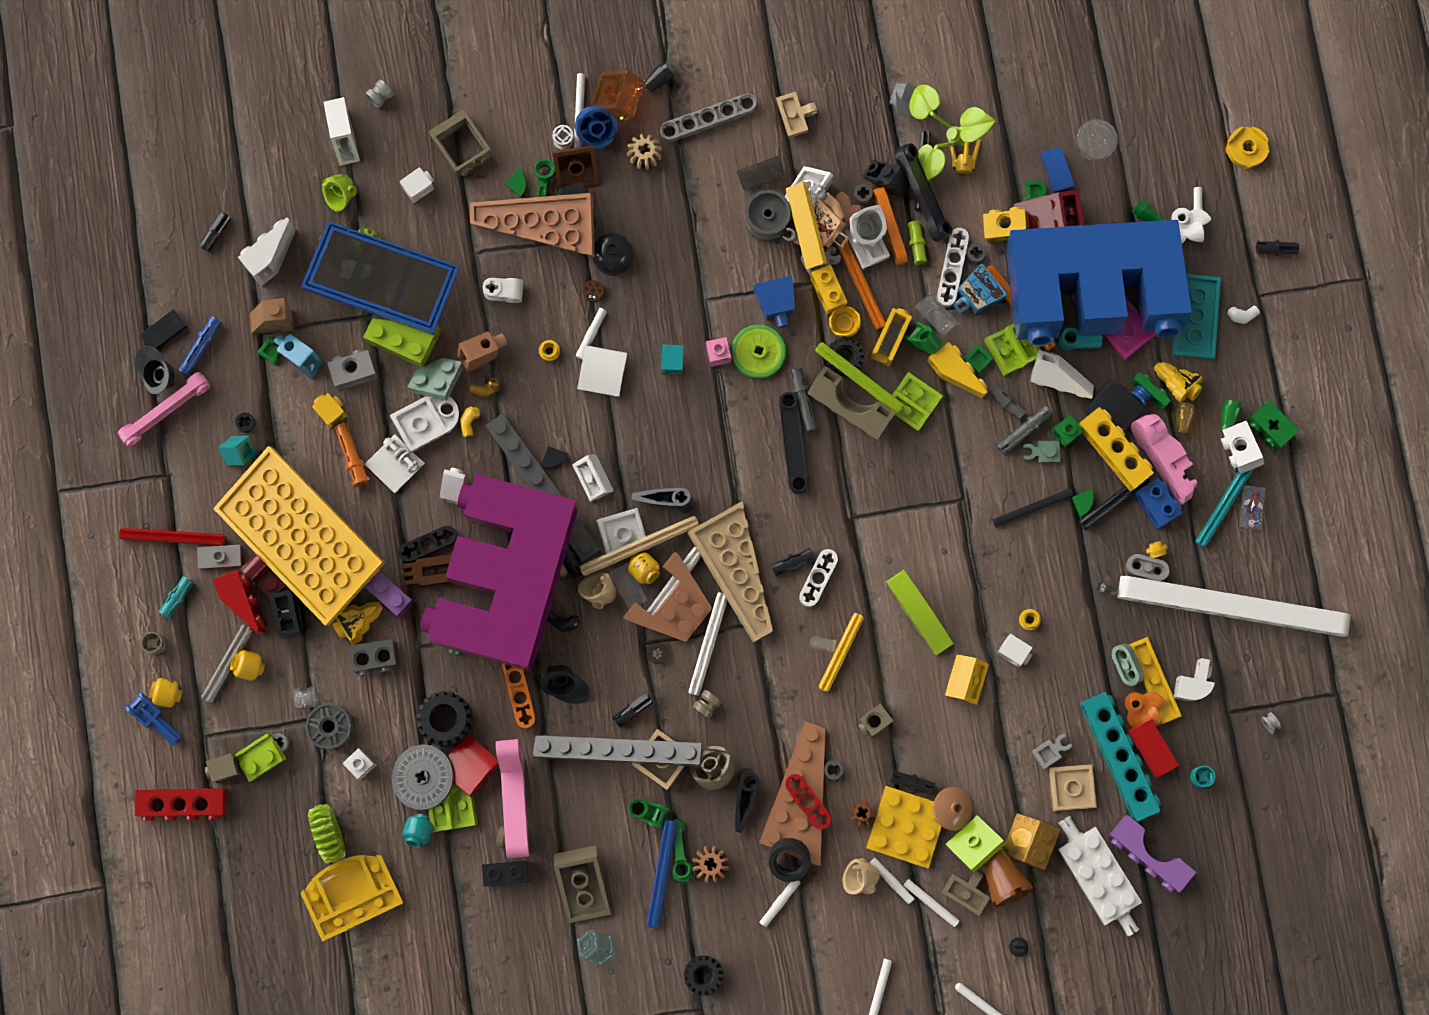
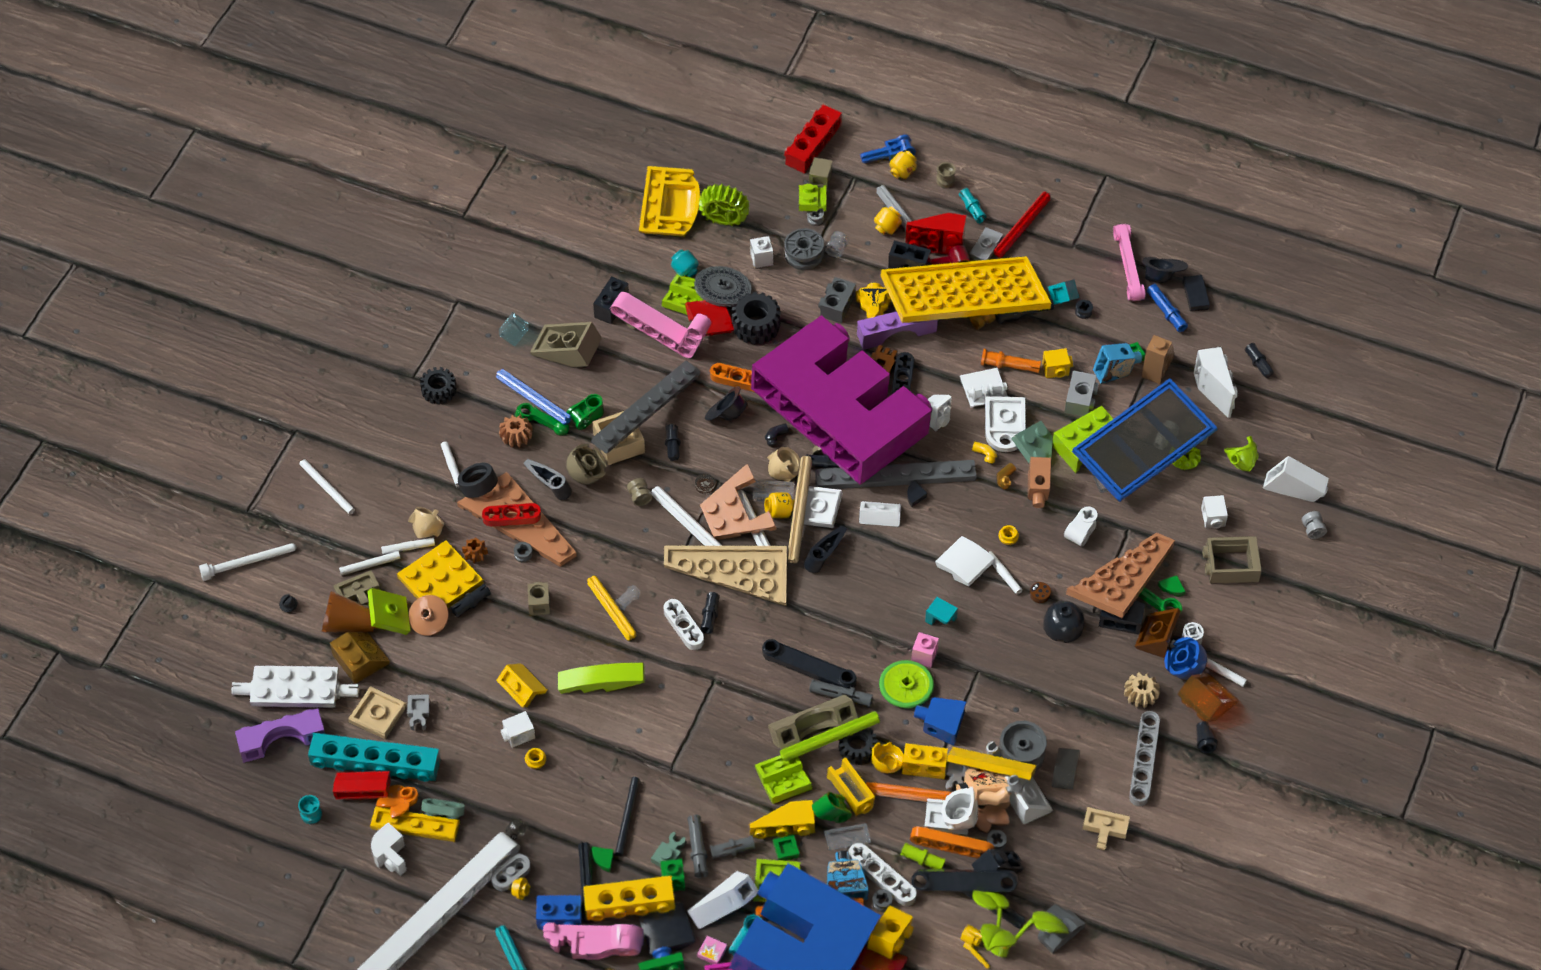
camera: 125 degrees right, 25 degrees down
light grey bush [1261,712,1282,734] -> none
none -> tile [697,936,727,964]

